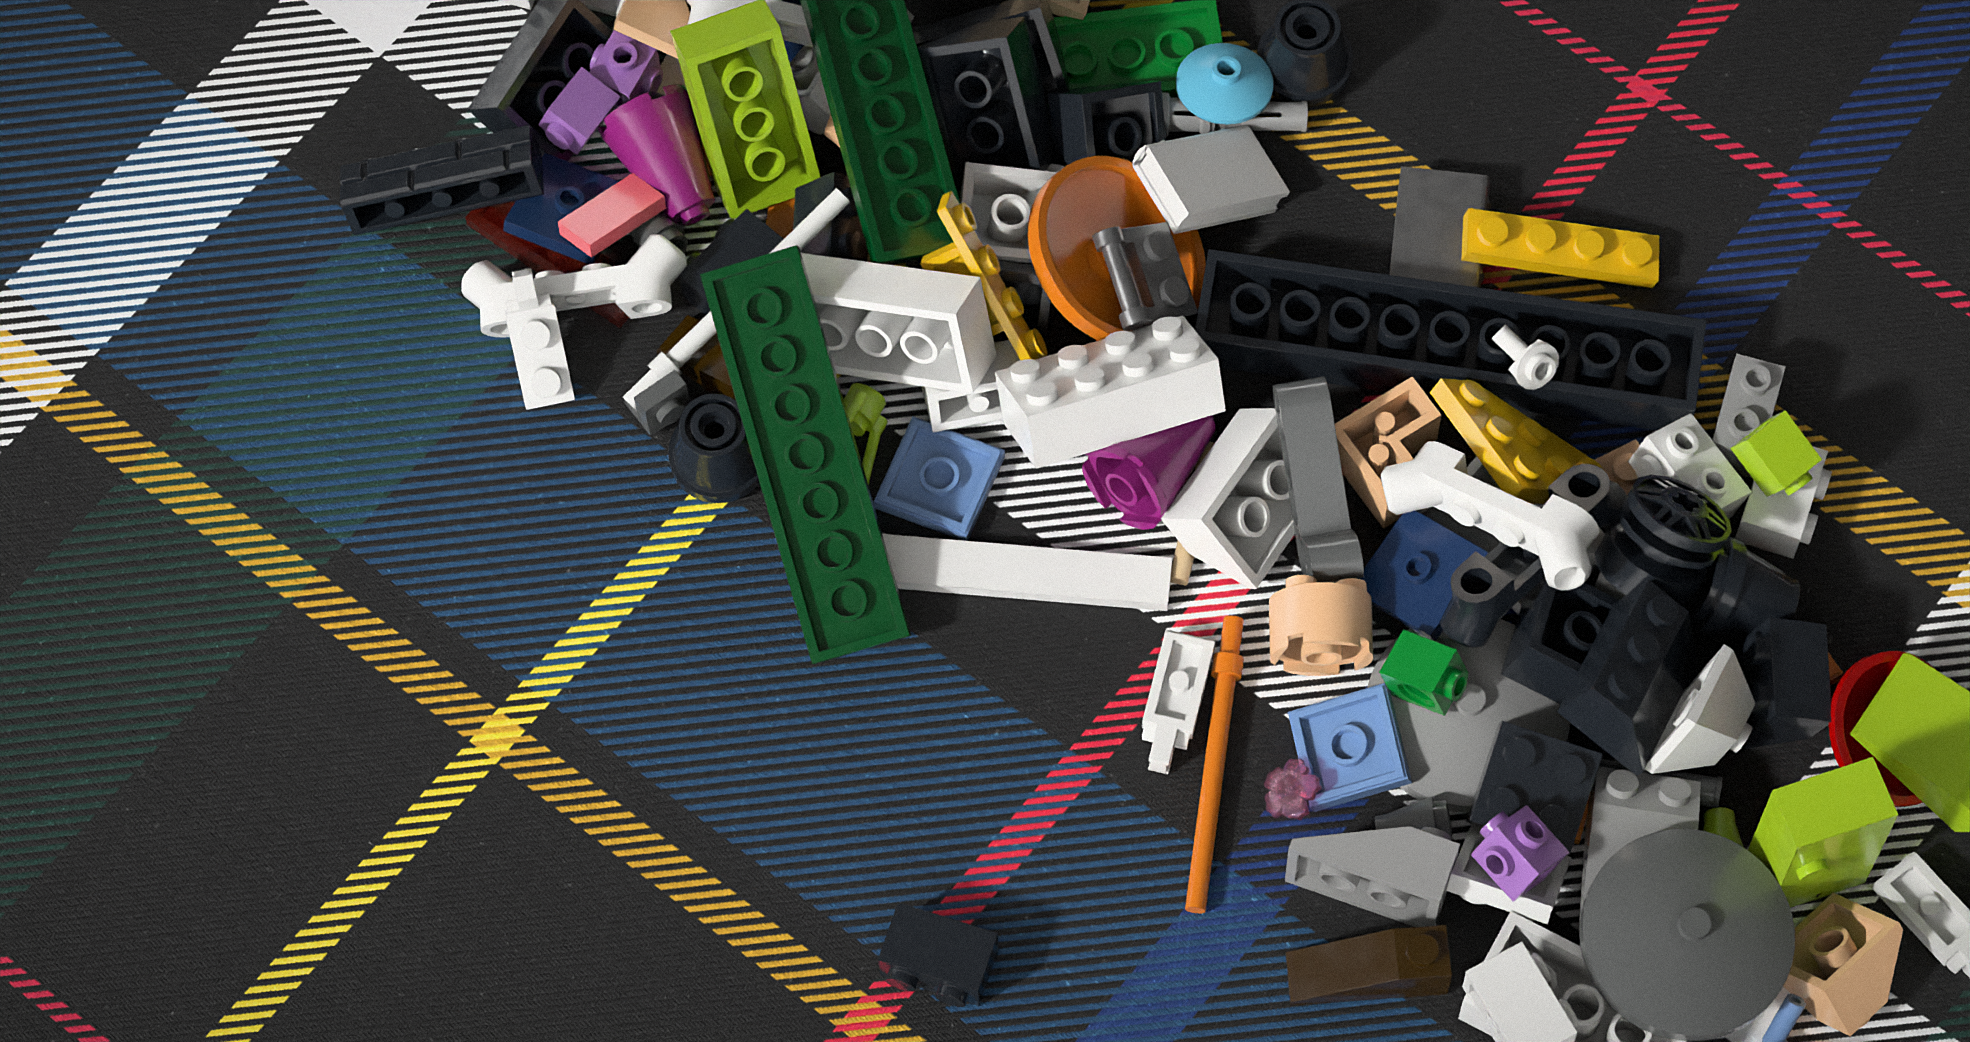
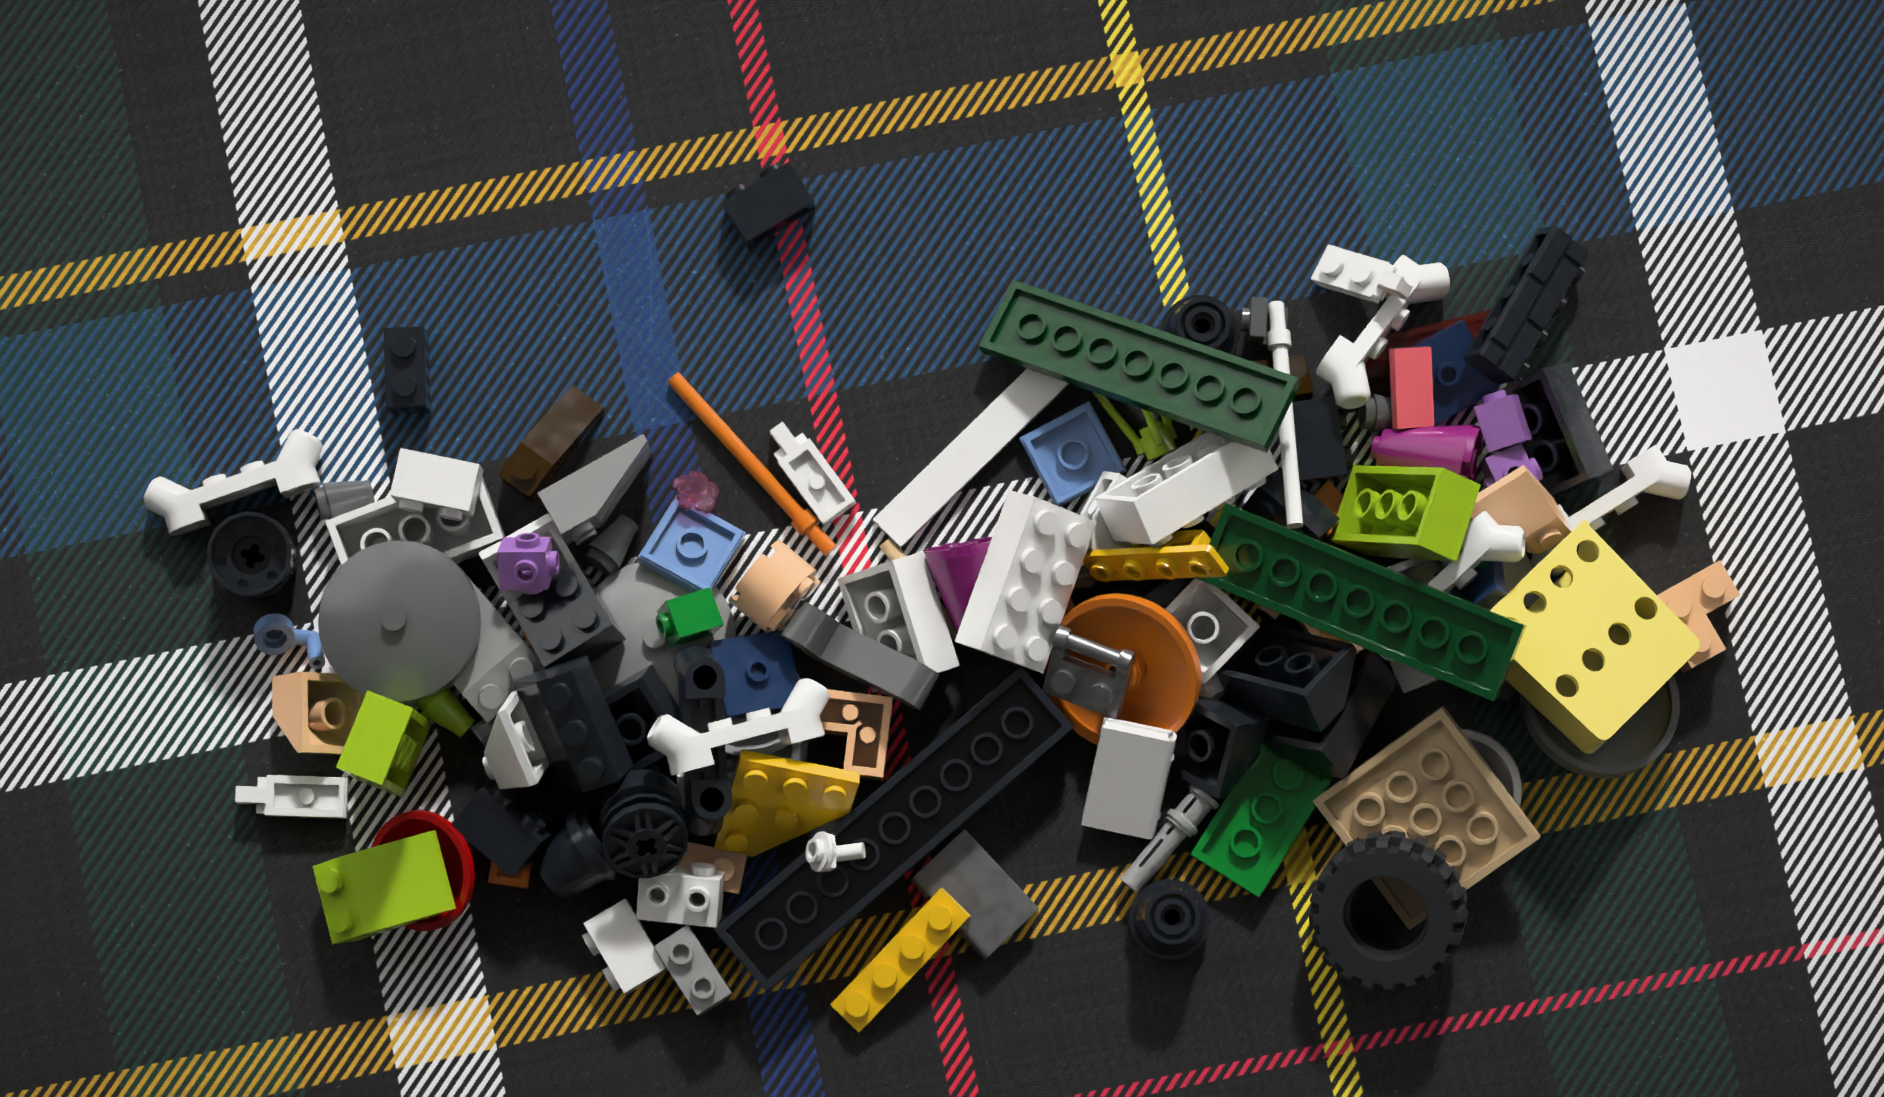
camera: 125 degrees right, 15 degrees up
medium azure dish [1176,43,1273,125] -> none
lime brick [1730,410,1822,497] -> none

